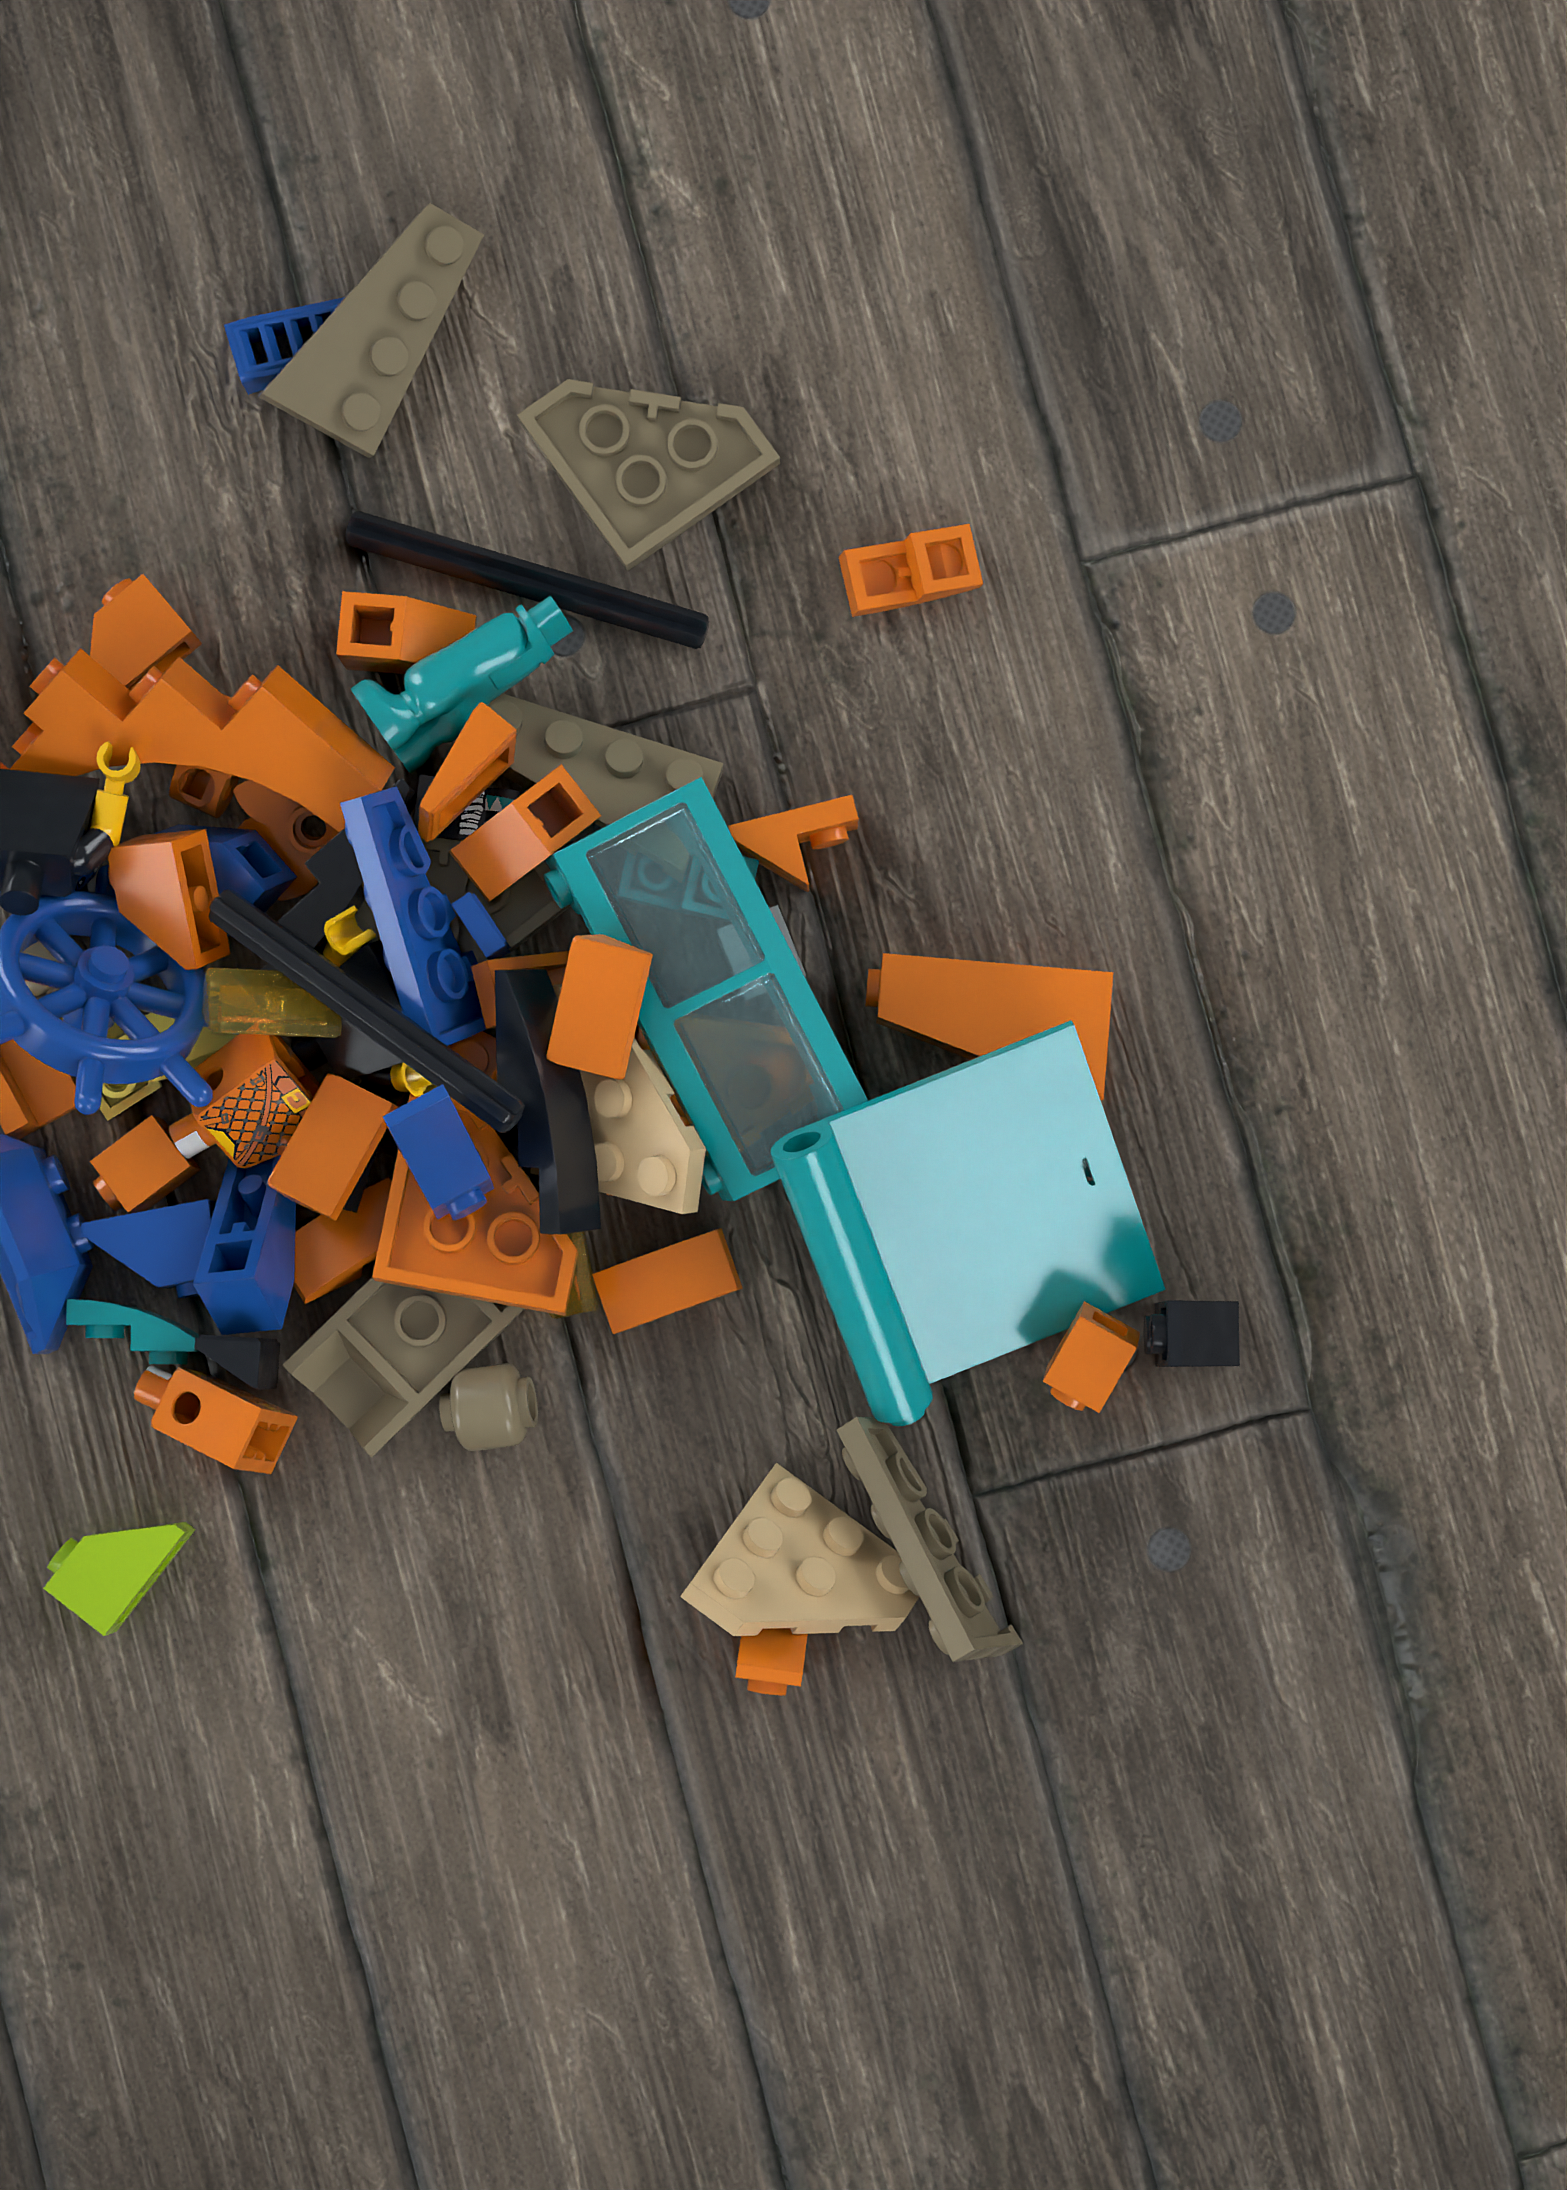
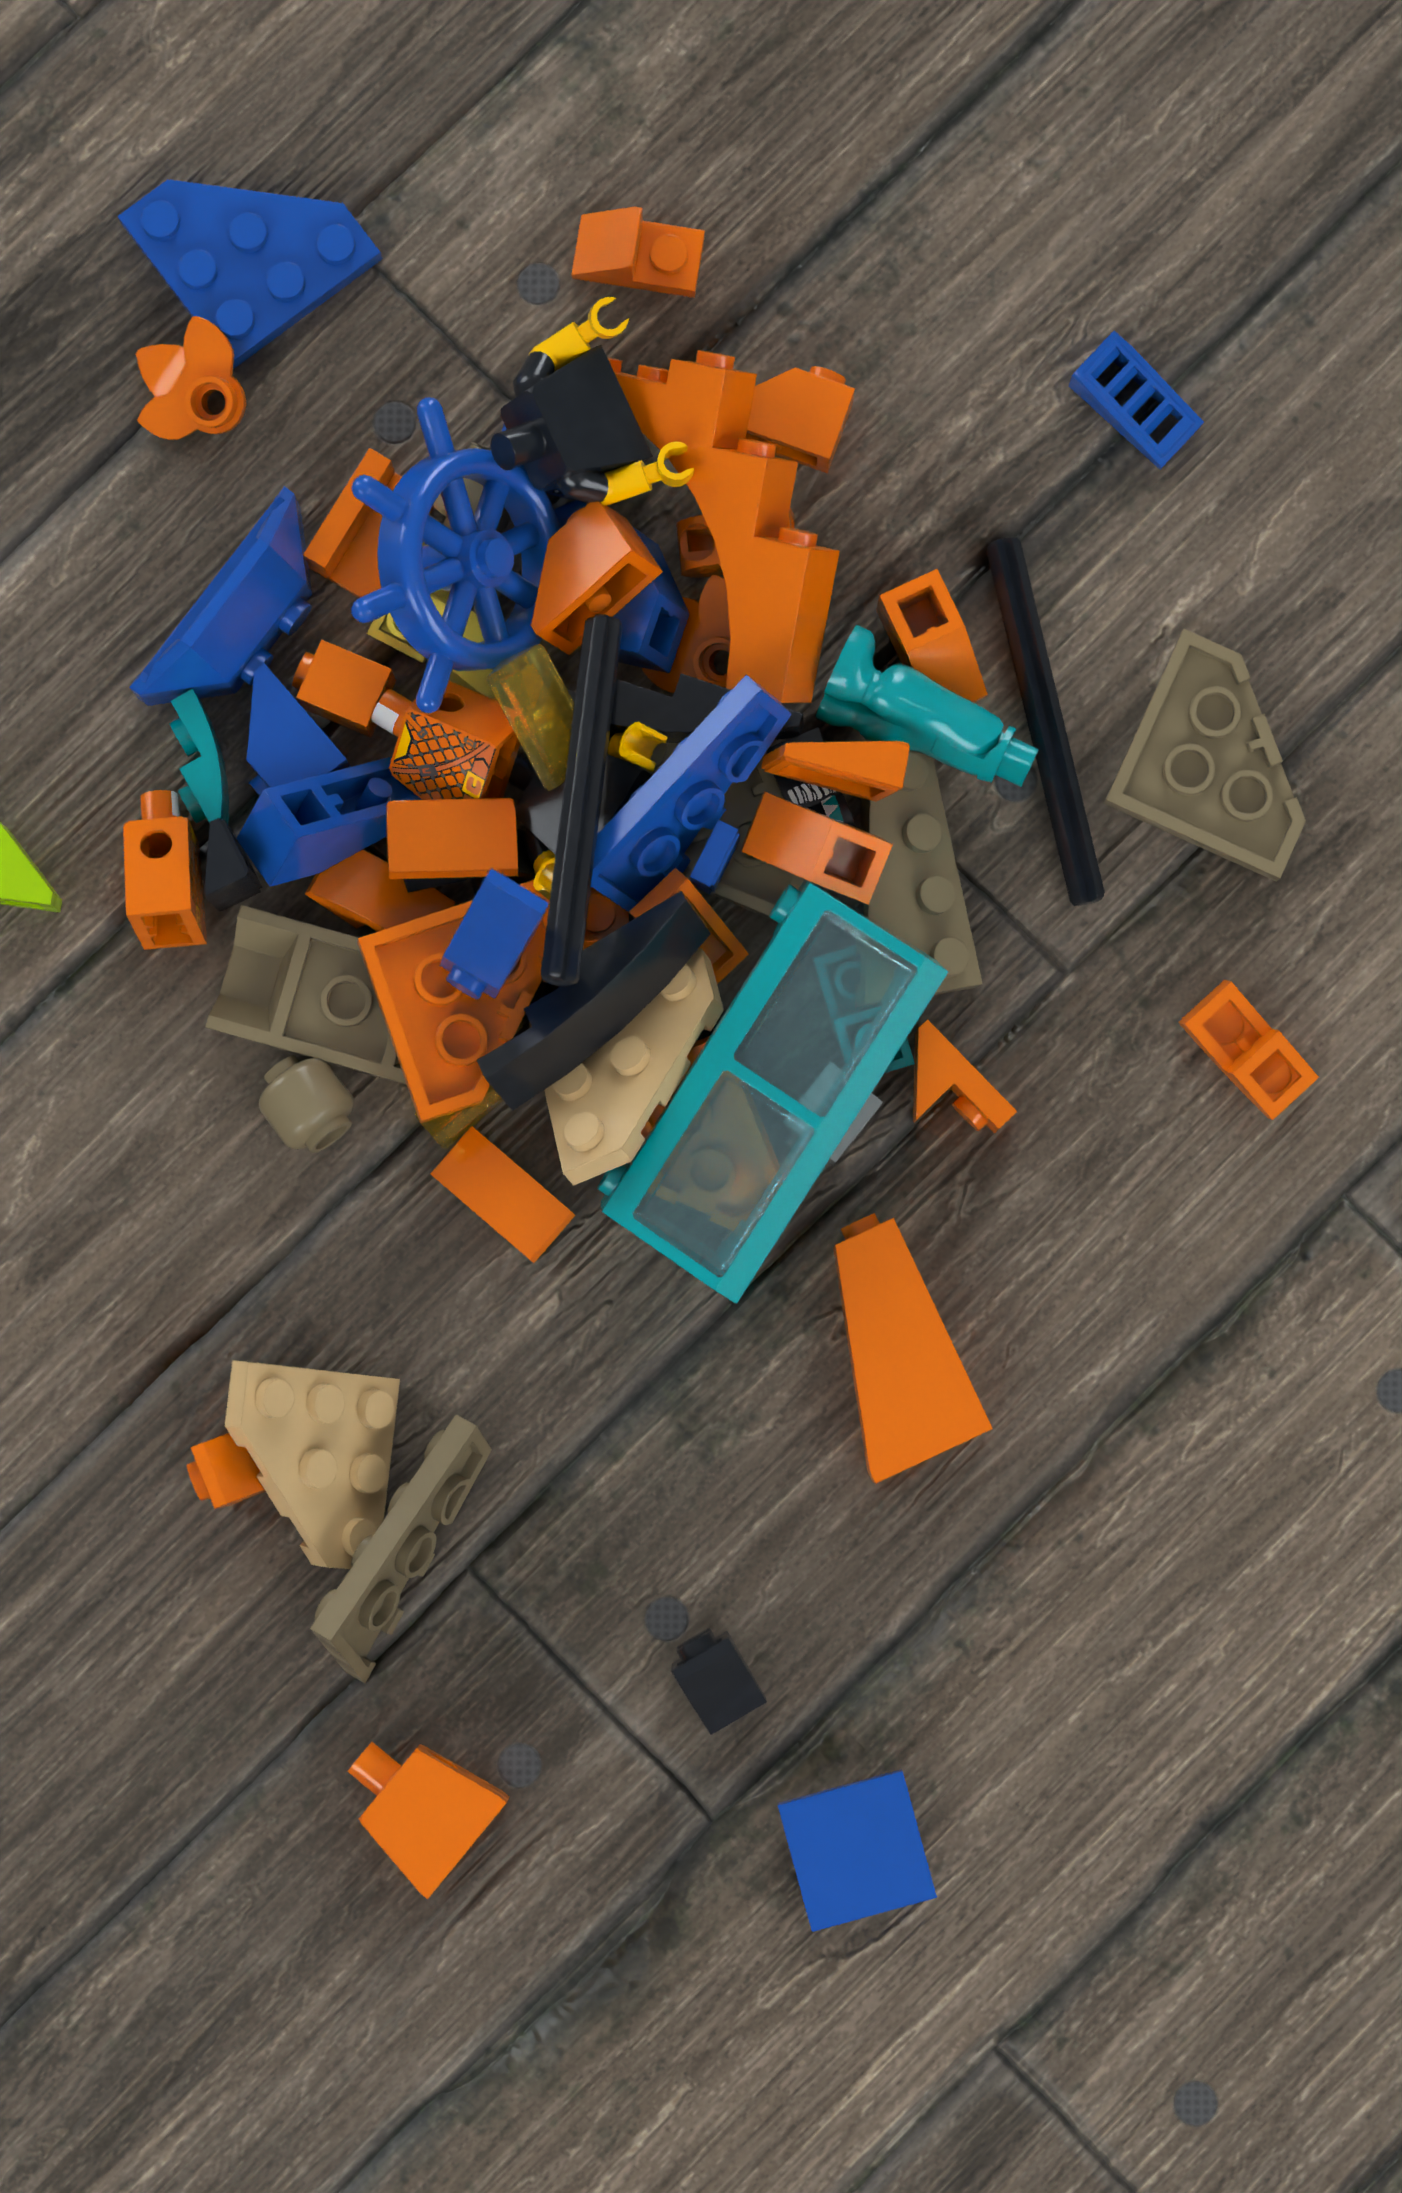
camera: 55 degrees right, 0 degrees up
dark tan wing [258,203,484,458] -> none
orange slope [546,934,653,1080] -> none
door [771,1020,1166,1426] -> none
orange brick [1043,1301,1140,1413] -> none
none -> orange torso [347,1741,509,1900]
none -> blue tile [777,1769,937,1932]

